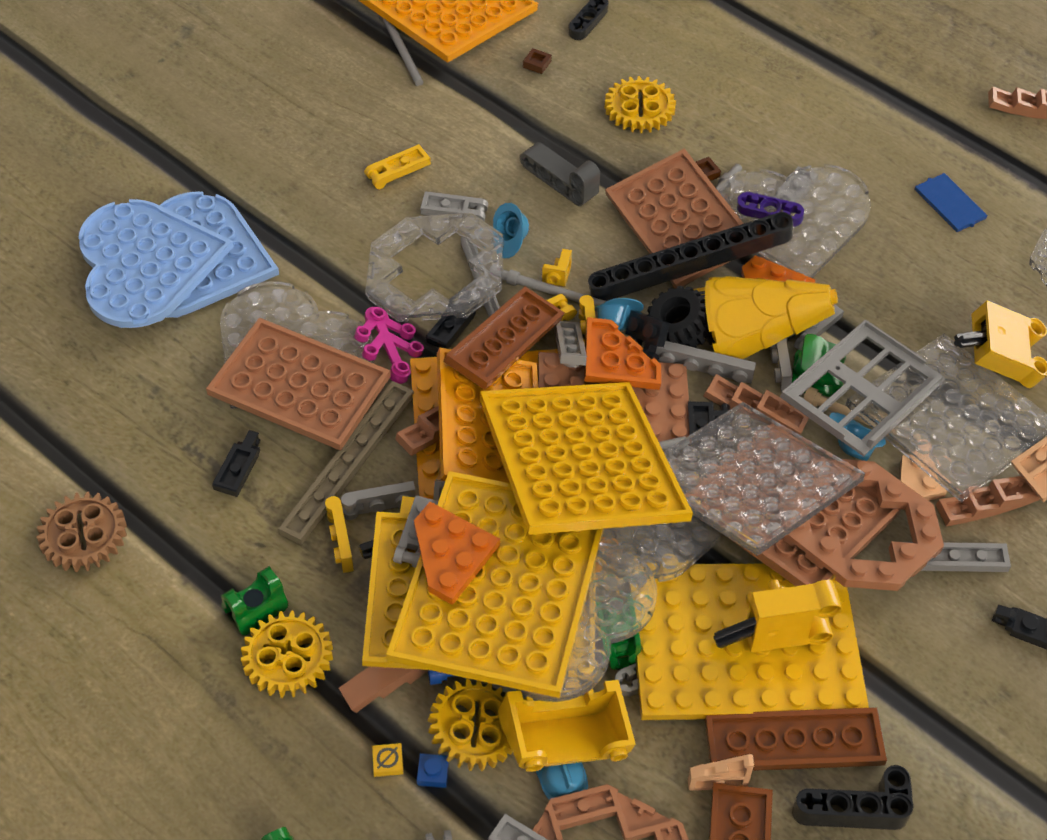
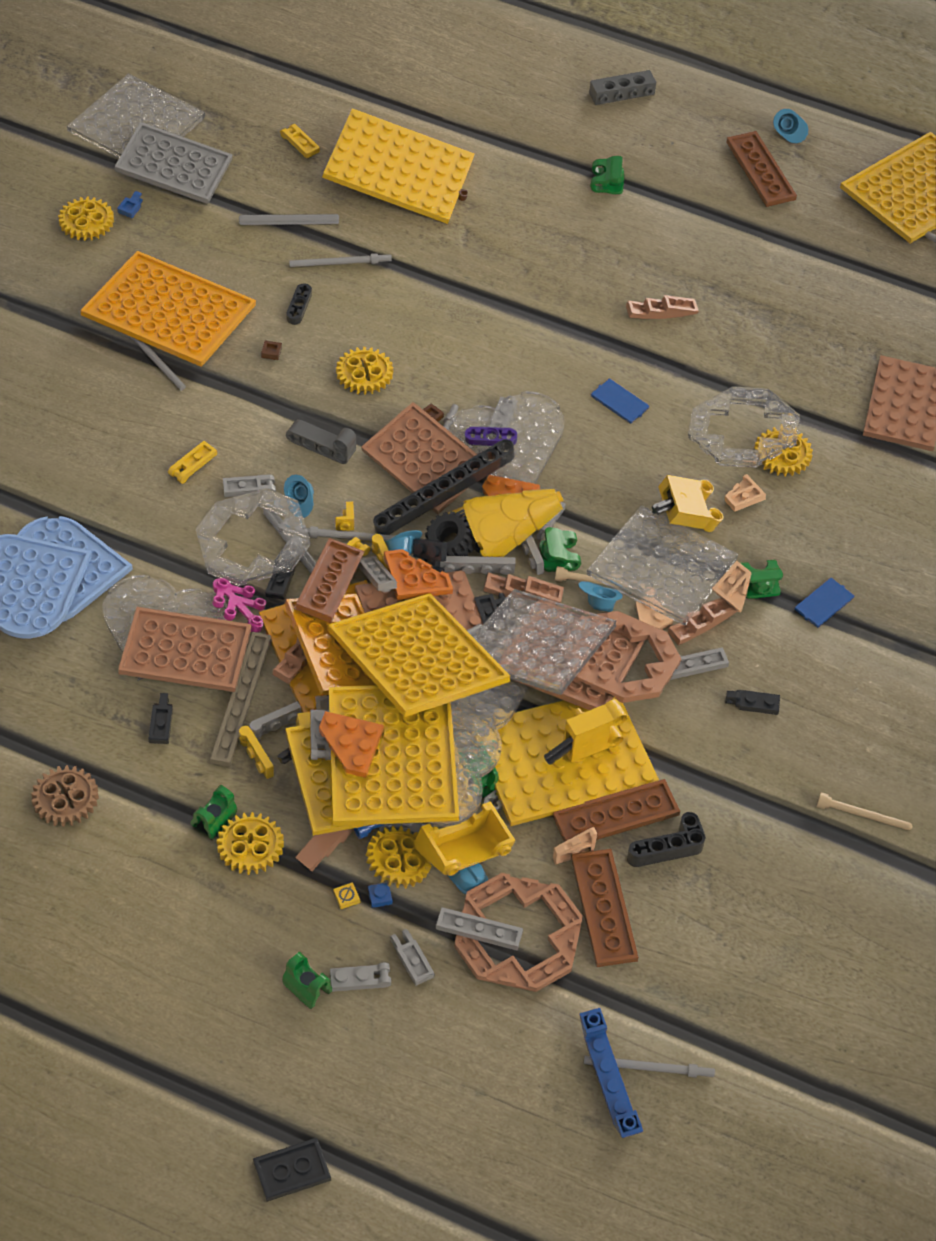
camera: 20 degrees left, 0 degrees up
light grey door [780,319,946,457] -> none

